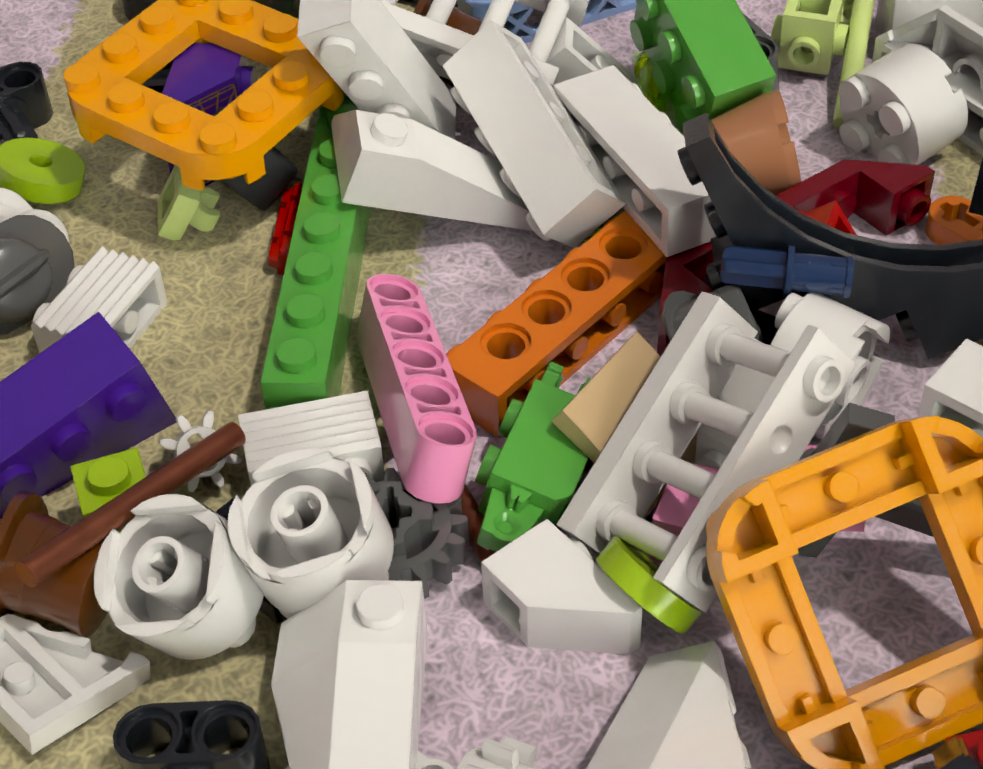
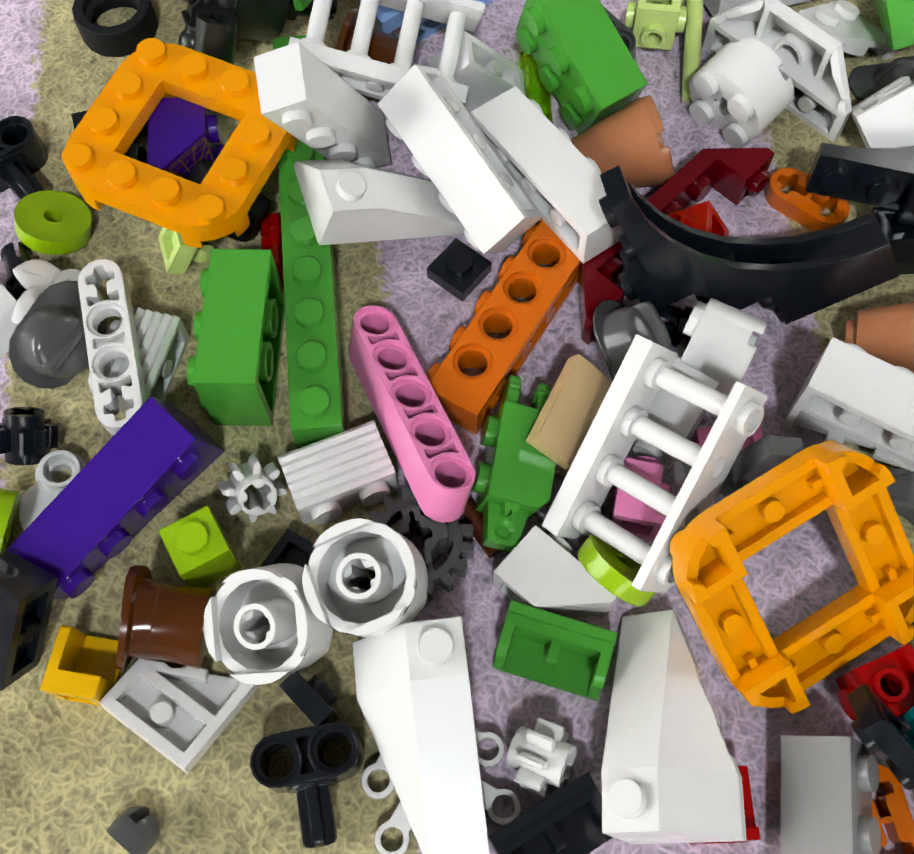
camera: 10 degrees left, 20 degrees up
copper bar [15,422,246,587] -> none
dark blue axle [720,245,854,298] -> none
none -> white beam [78,259,147,436]
none -> bright green brick [187,249,285,426]
none -> black plate [279,671,339,727]
none -> black plate [427,238,492,302]
none -> bright green hinge [492,600,618,701]

